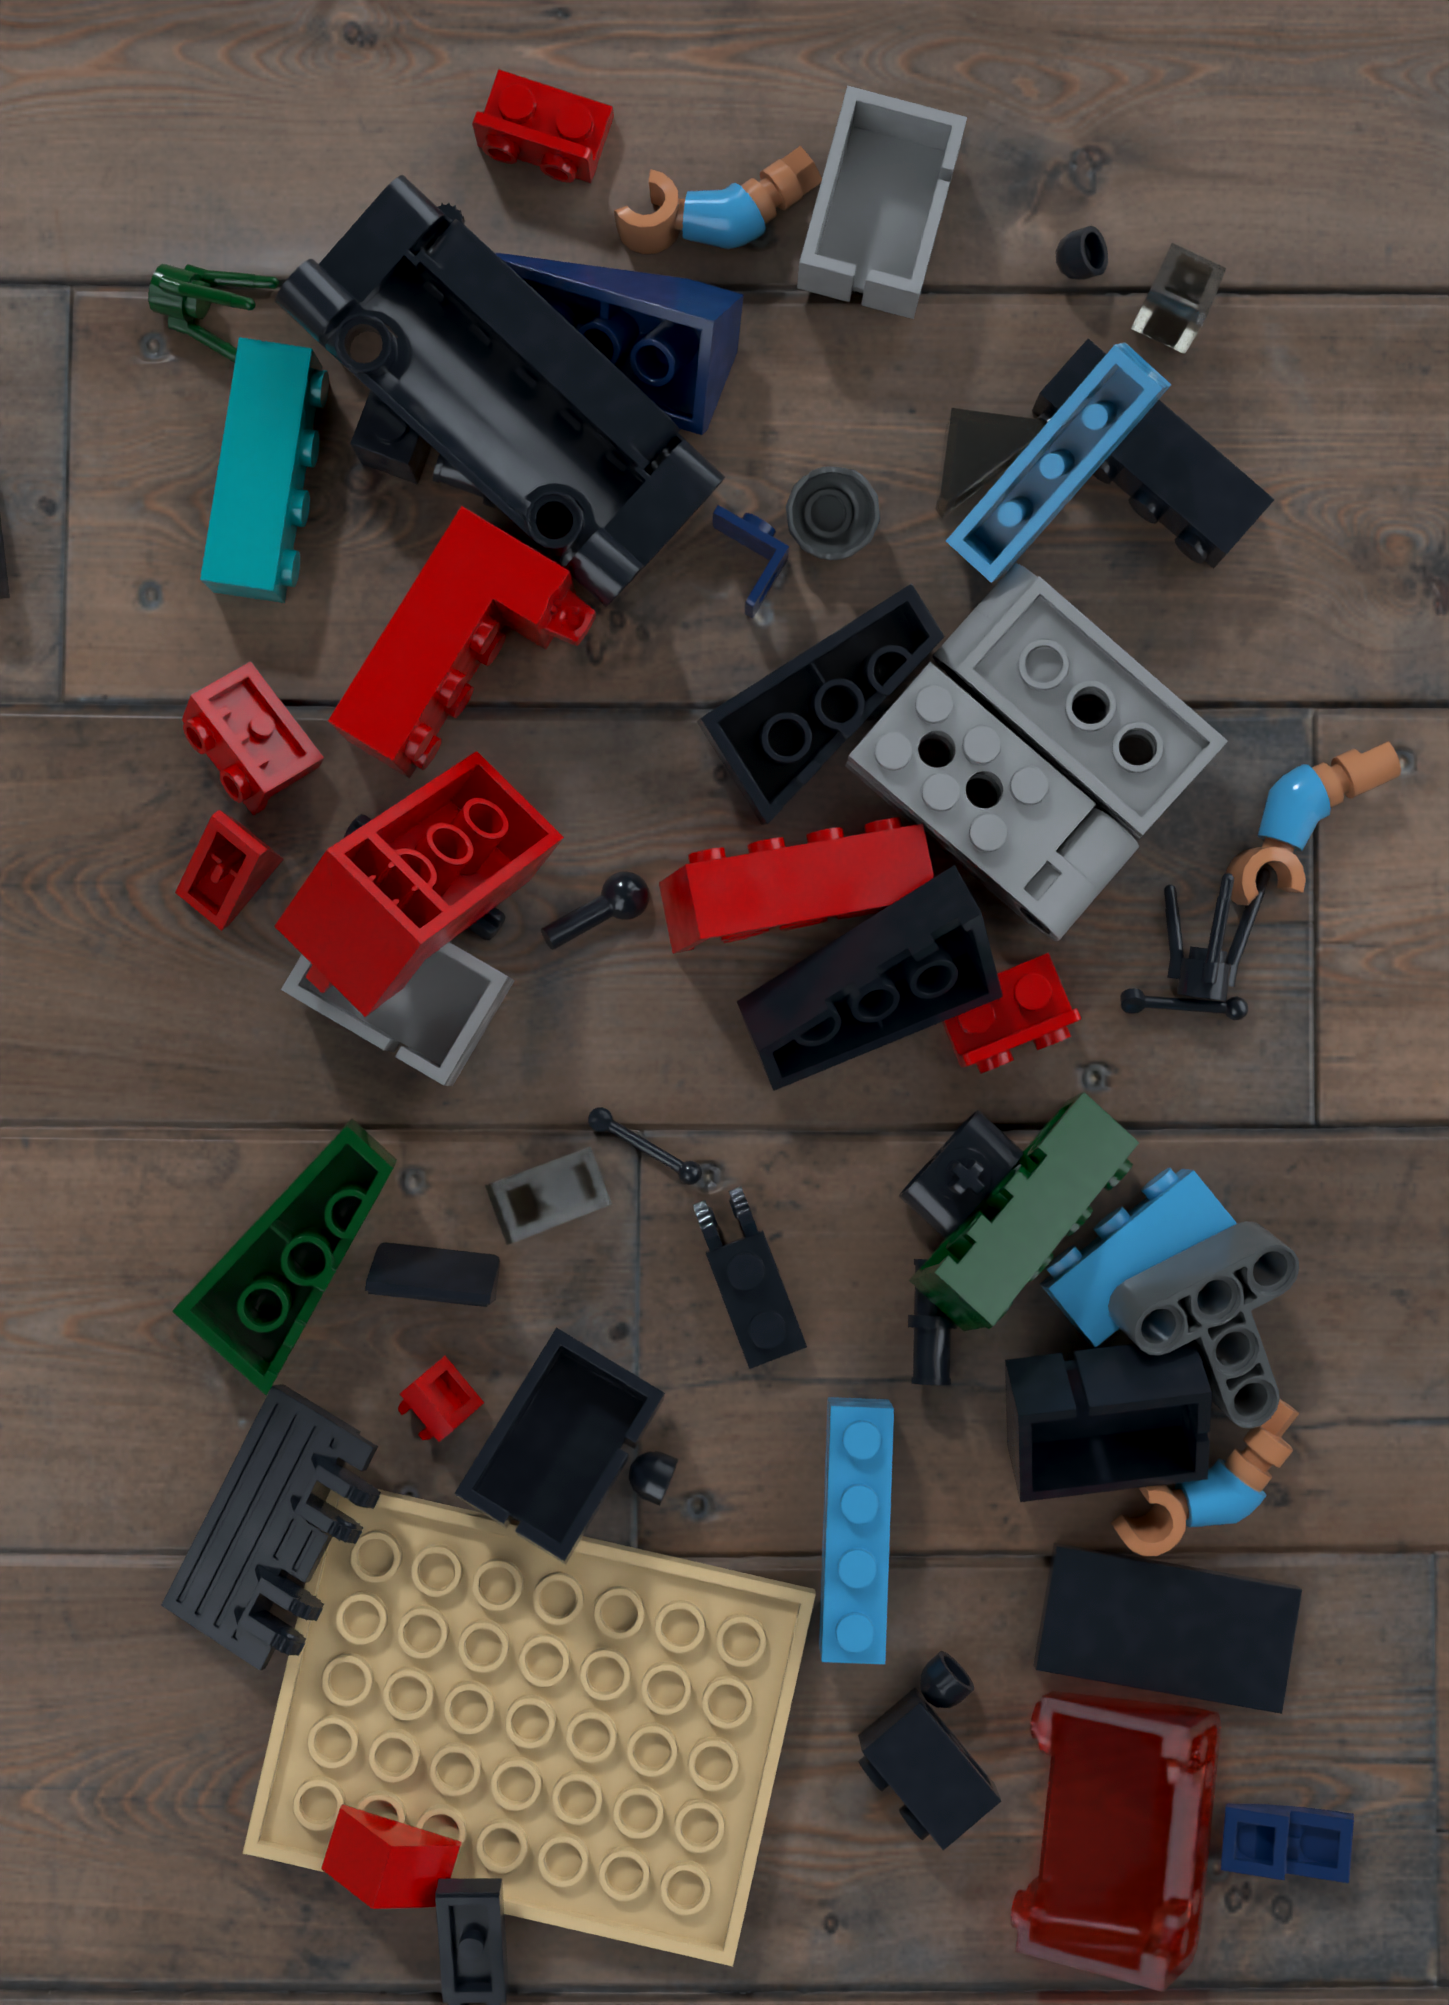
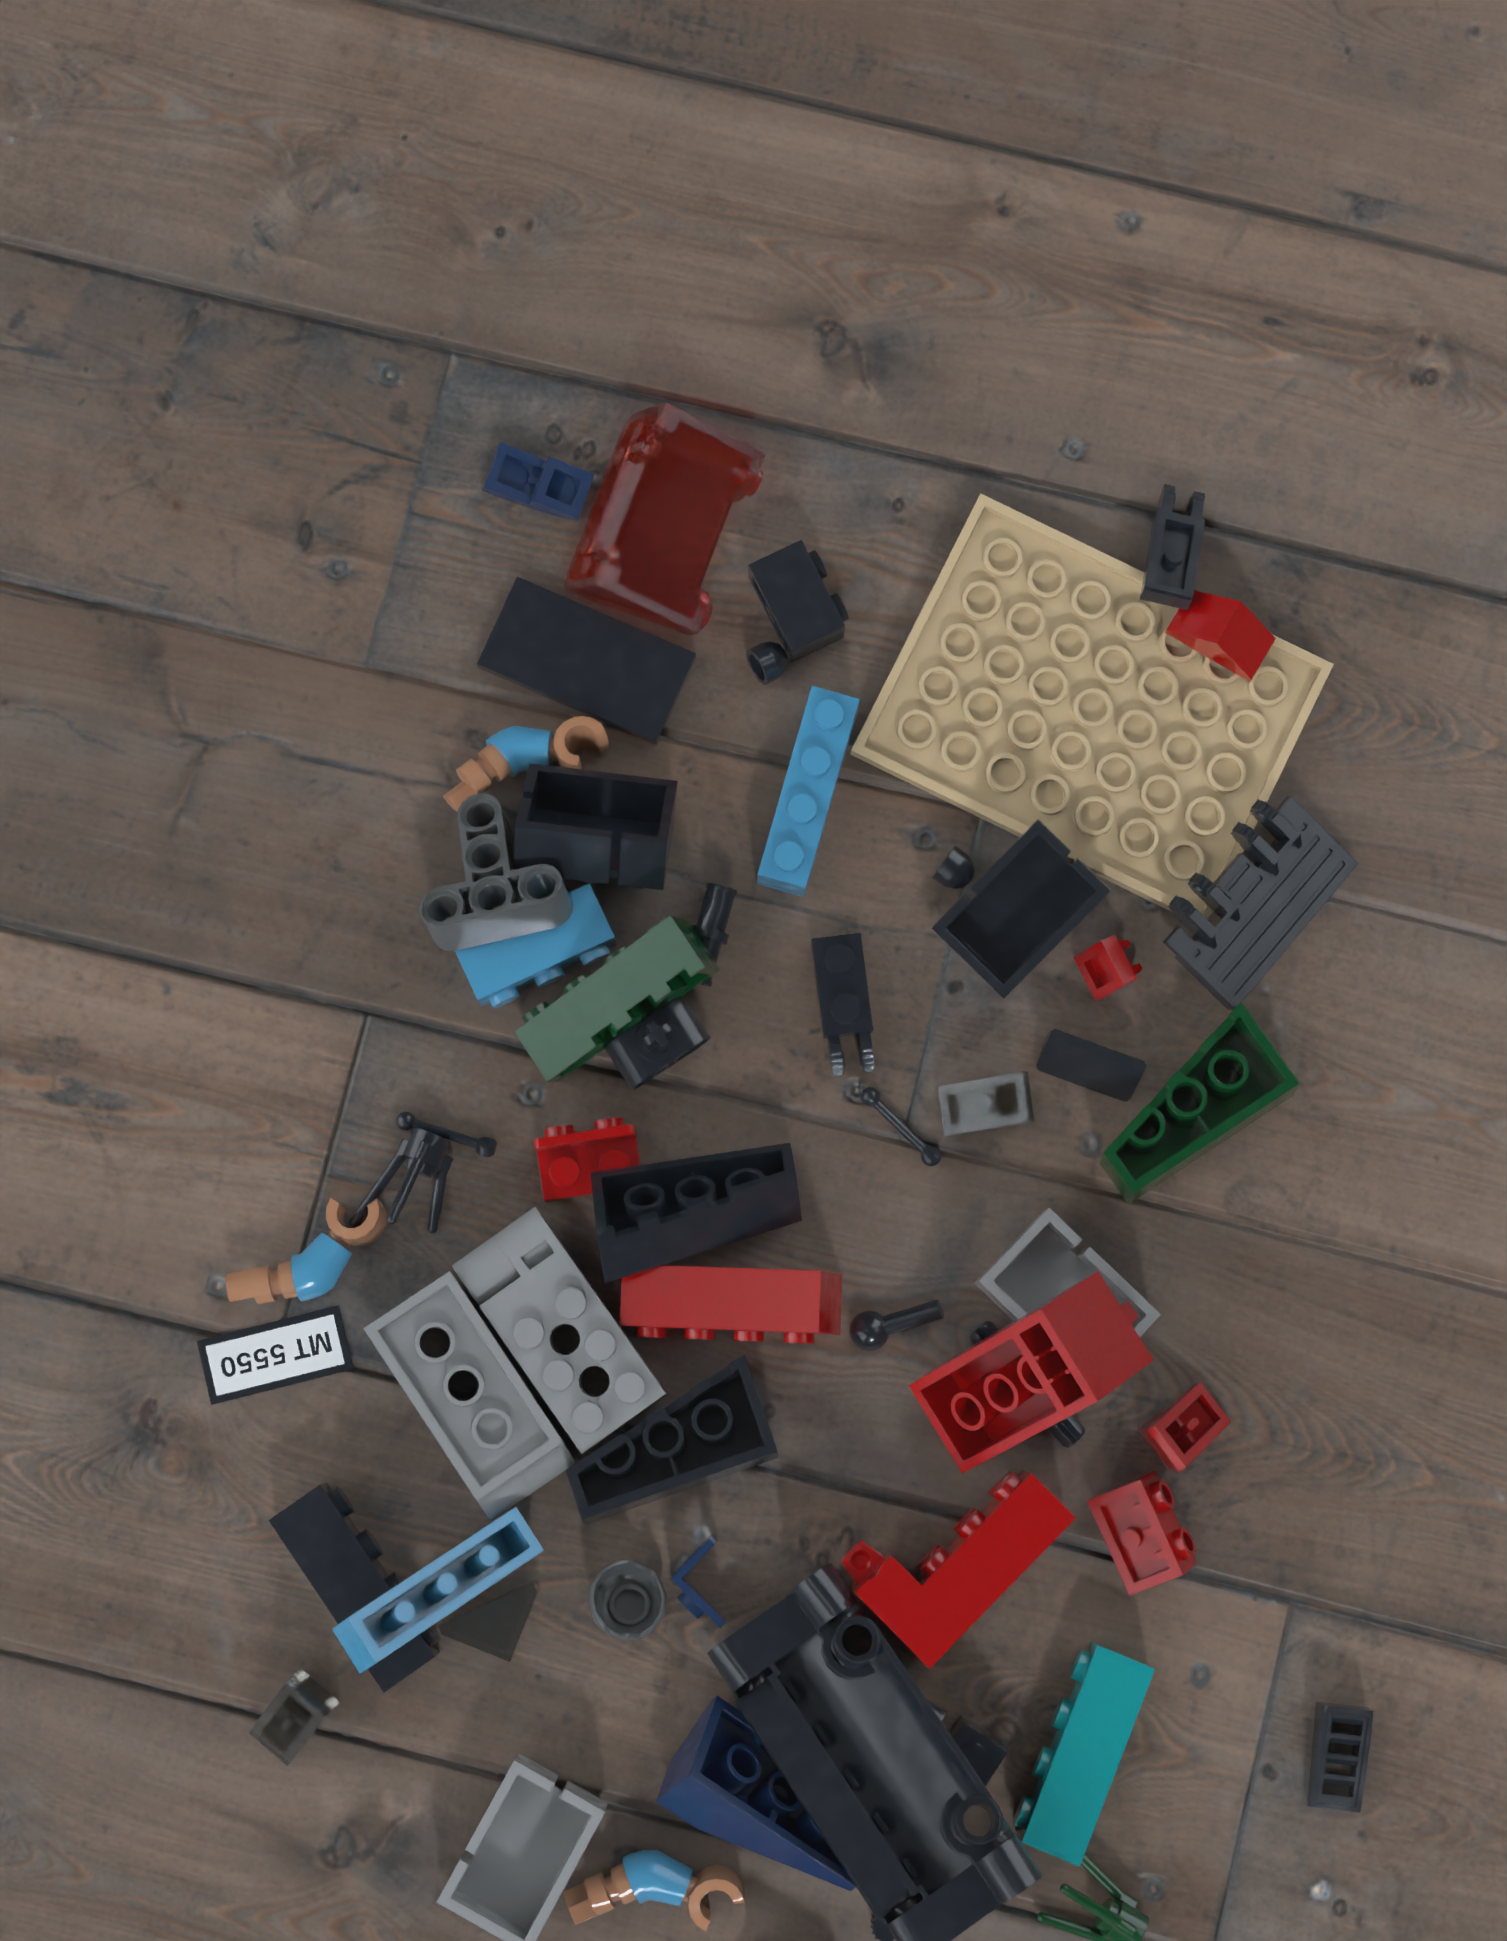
camera: 170 degrees left, 5 degrees down
black hinge [1055,226,1108,280] -> none
none -> sticker [197,1305,354,1405]

